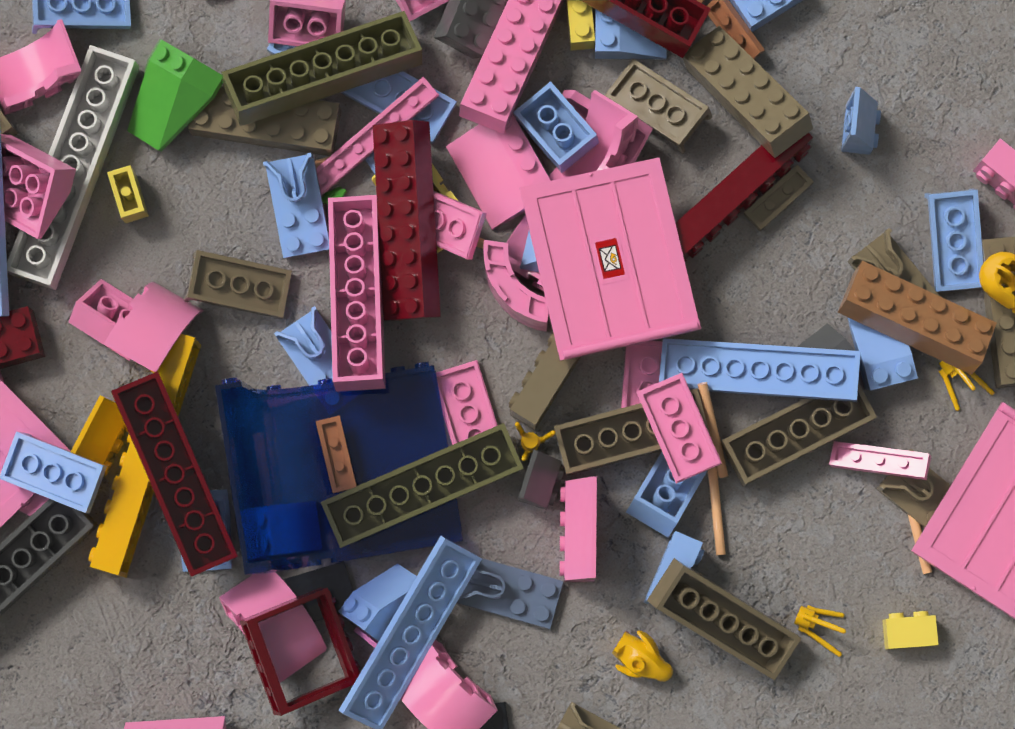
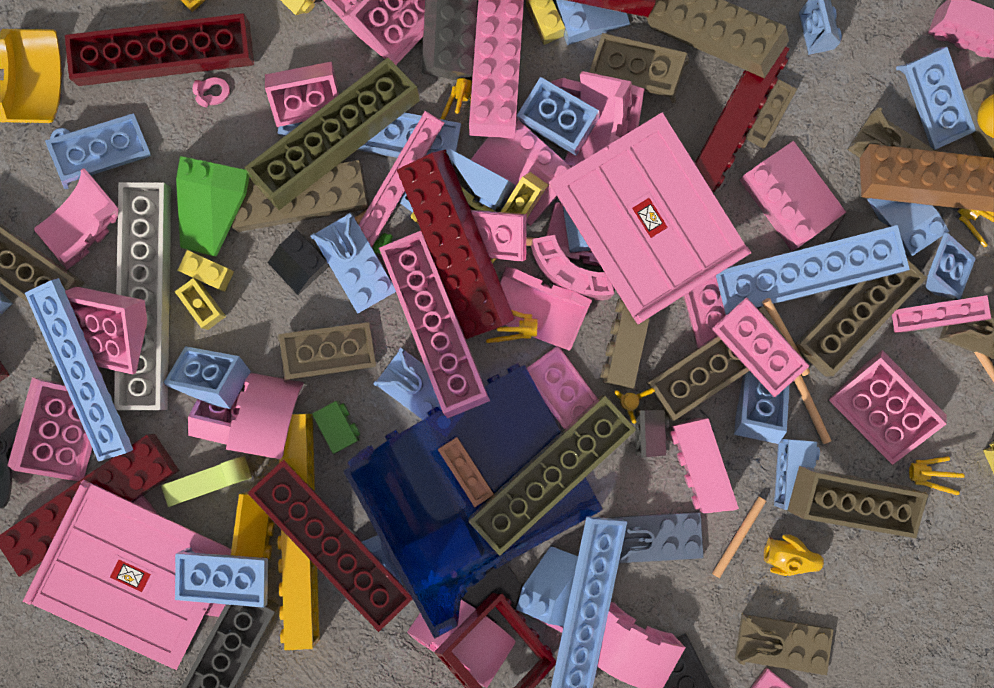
camera: 20 degrees left, 5 degrees up
none -> yellowish green beam [161,456,252,507]
none -> light blue slope [164,346,251,409]
none -> light yellow brick [177,250,234,292]
none -> black slope [267,229,330,295]
none -> bright green brick [312,401,361,454]
none -> yellow plant [440,78,472,120]
none -> light blue slope [447,148,516,210]
none -> yellow plant [486,310,538,343]
none -> bright pink panel [500,267,592,350]
none -> light yellow brick [501,172,548,220]
none -> light nougat bar [712,497,766,578]
none -> bright pink slope [739,141,846,251]
none -> bright pink slope [829,350,947,465]
none -> light blue slope [926,233,976,300]

